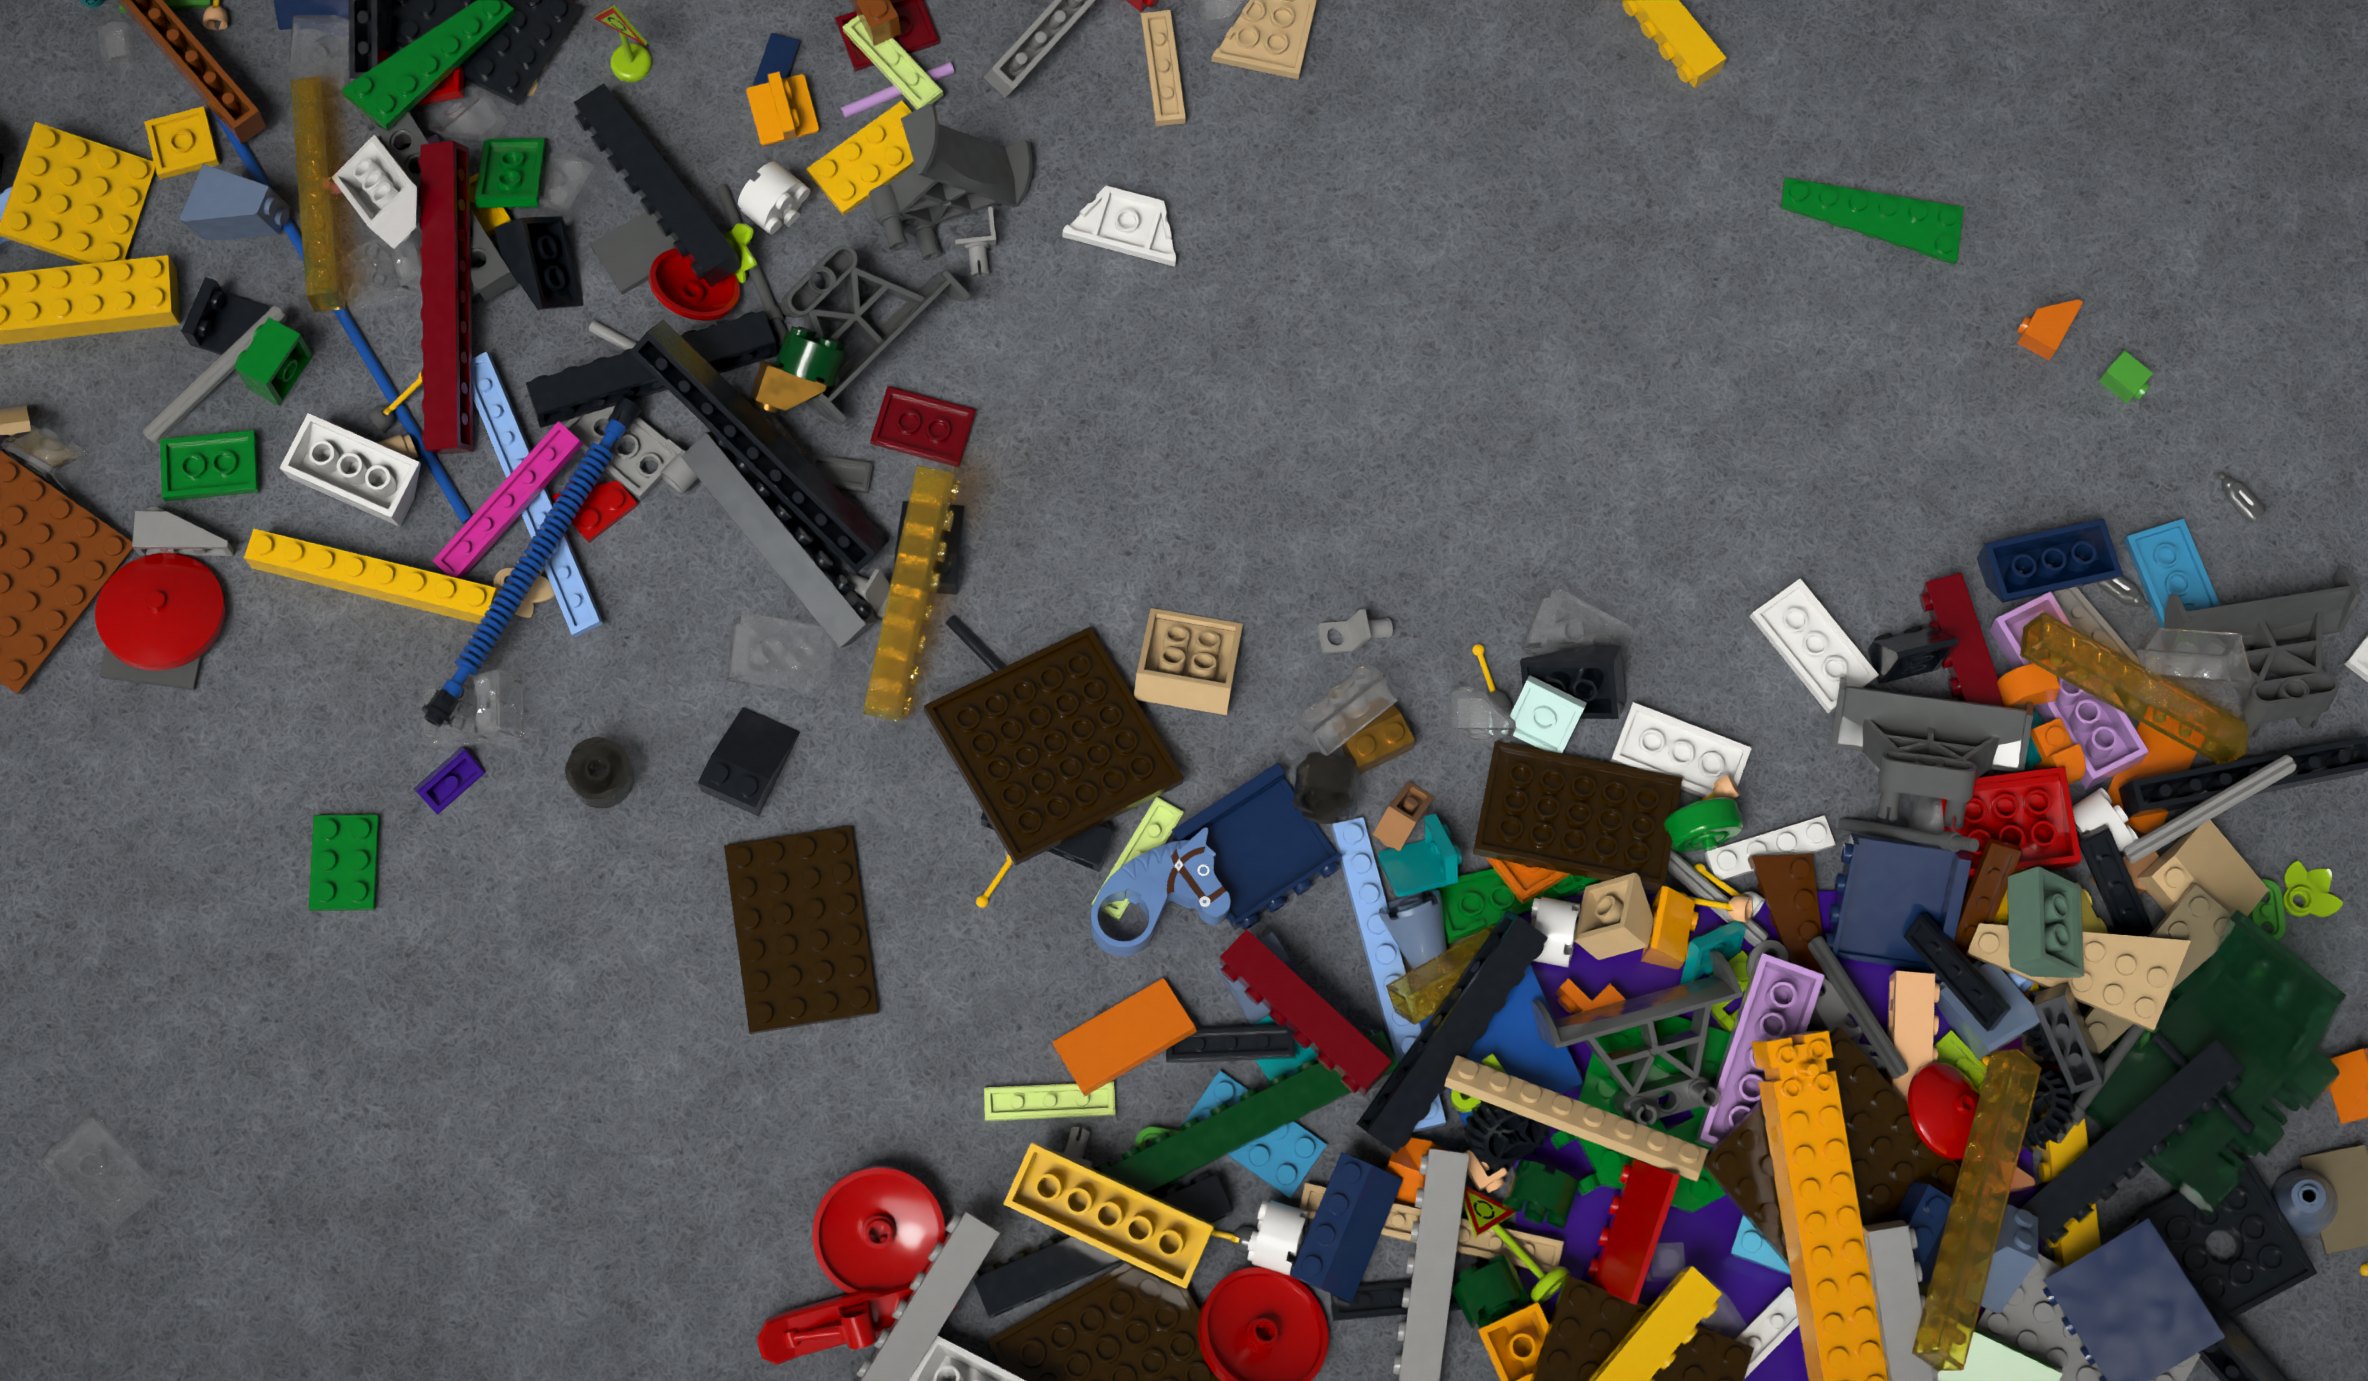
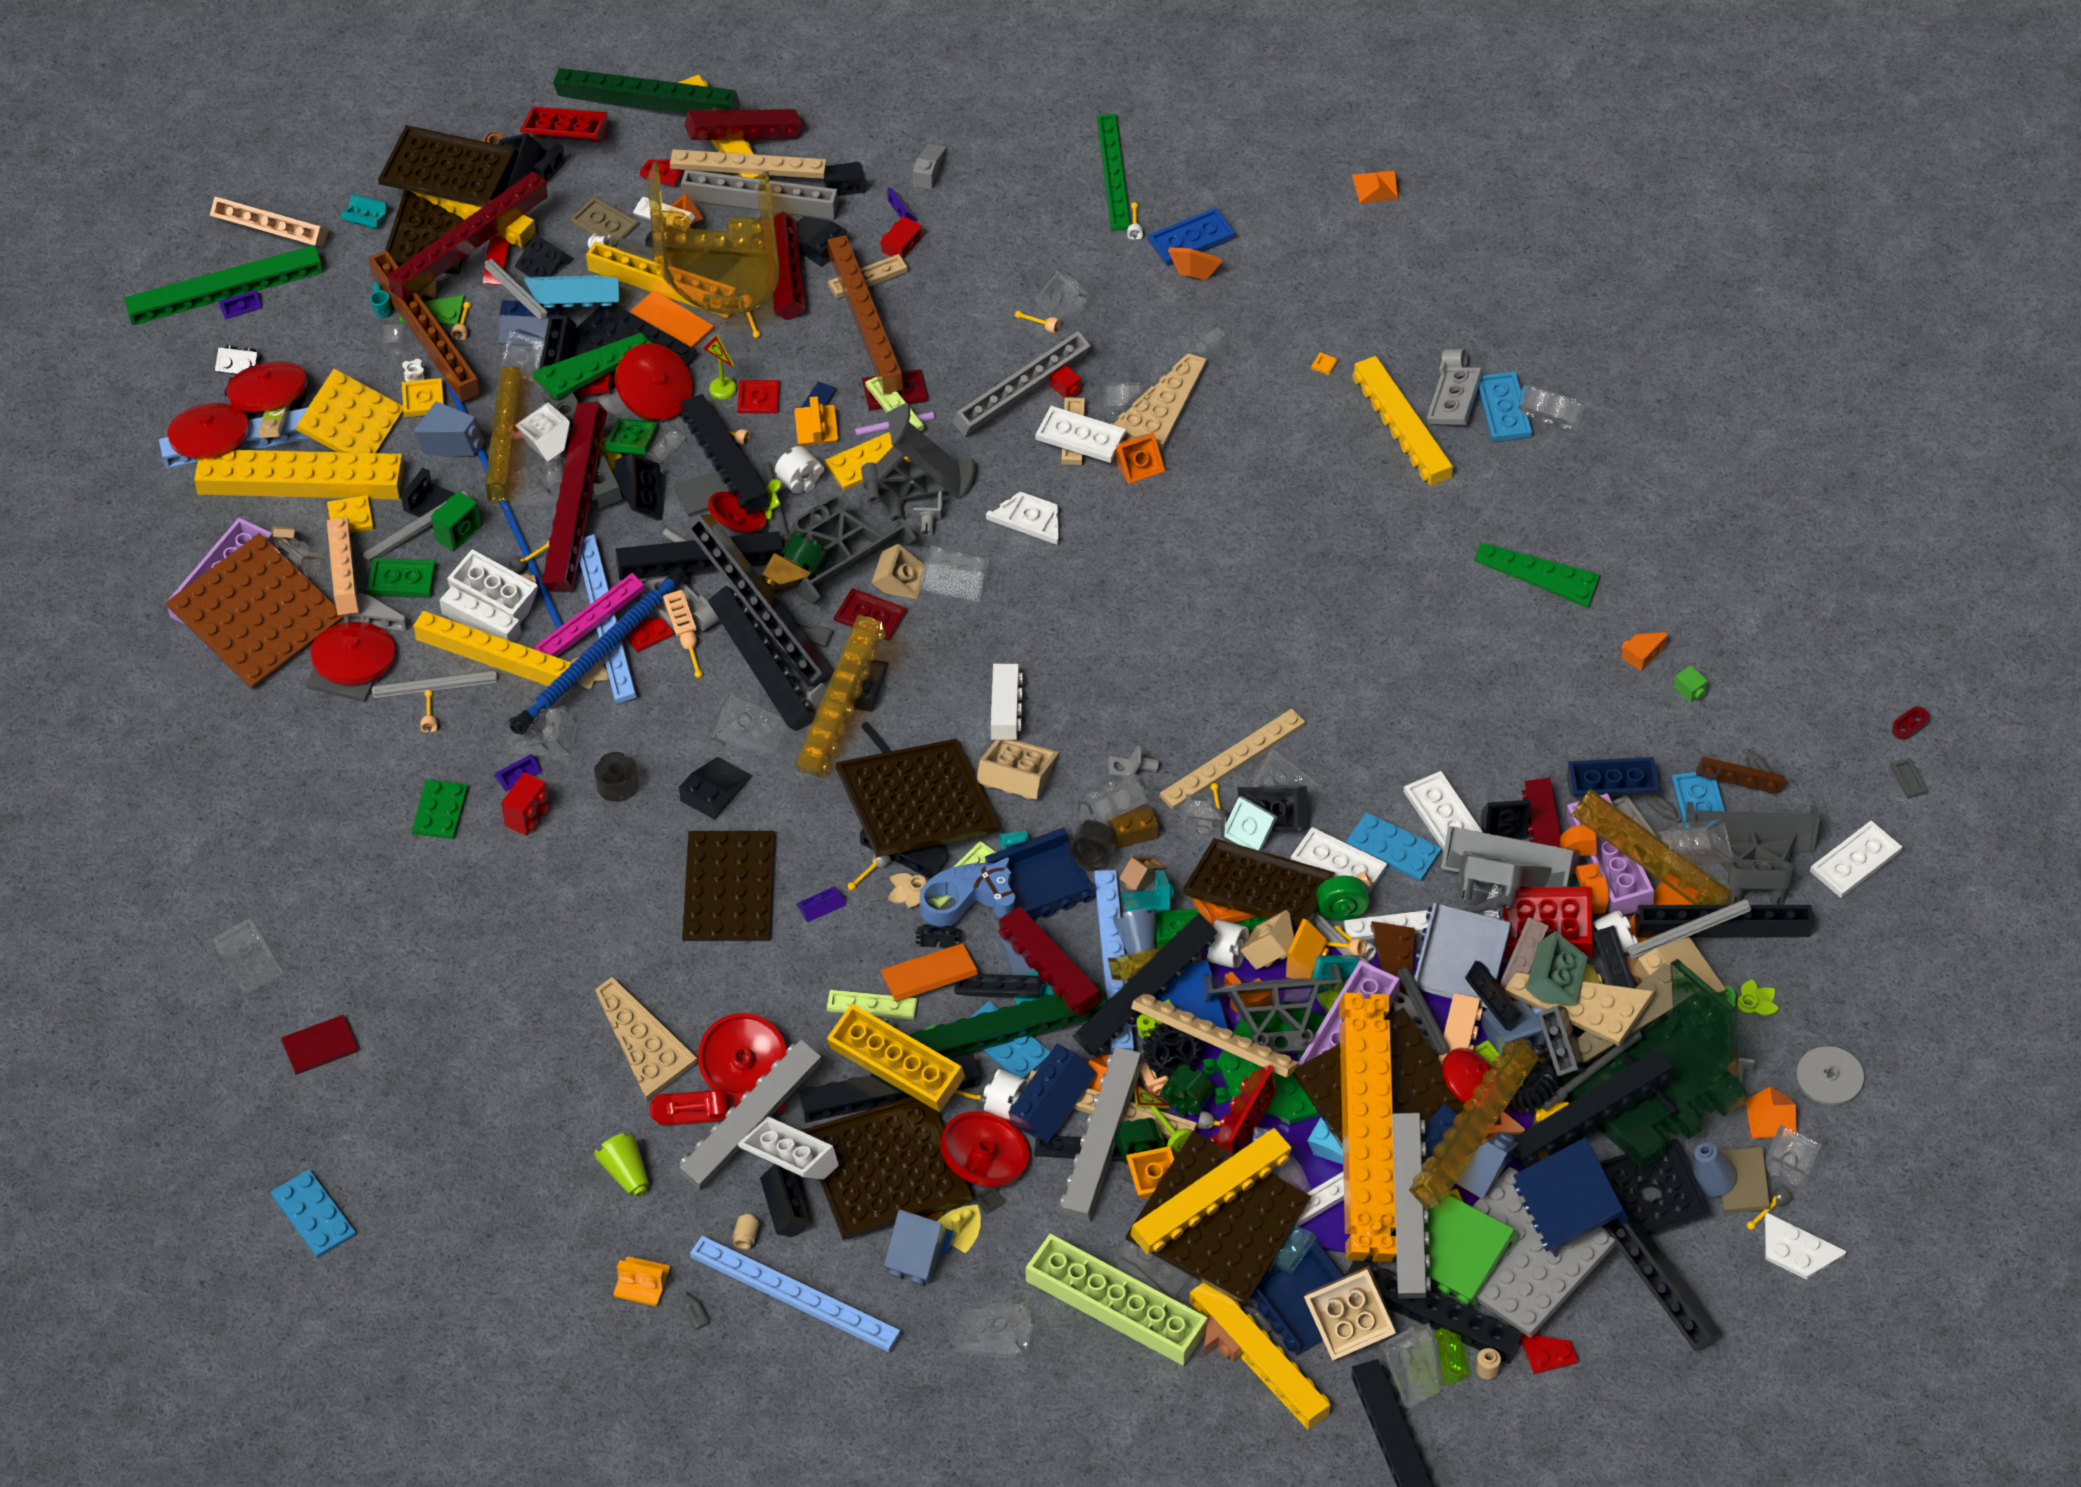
camera: 15 degrees right, 20 degrees down
none -> dark red tile [281,1015,359,1075]
none -> yellow plate [327,495,374,534]
none -> light nougat brick [327,518,358,615]
none -> light grey axle [372,671,497,698]
none -> white brick [402,359,425,382]
none -> light nougat hinge [420,690,437,732]
none -> white brick [440,586,521,642]
none -> red brick [501,772,550,836]
none -> tan wing [595,977,698,1101]
none -> red dish [615,343,692,422]
none -> light nougat slope [663,590,696,636]
none -> hinge [679,632,703,678]
none -> light nougat hinge [728,429,751,446]
none -> red tile [737,380,779,414]
none -> dark purple slope [796,887,846,923]
none -> tan slope [872,544,927,599]
none -> tan plate [888,873,928,908]
none -> black hinge [915,924,961,948]
none -> clear slope [920,545,991,603]
none -> white brick [991,664,1023,740]
none -> teal piece [999,830,1029,849]
none -> white plate [1036,406,1126,463]
none -> orange slope [1116,433,1165,484]
none -> tan plate [1160,709,1305,810]
none -> light grey hinge [1198,1111,1220,1130]
none -> dark azure plate [1345,812,1442,881]
none -> reddish brown plate [1696,757,1785,793]

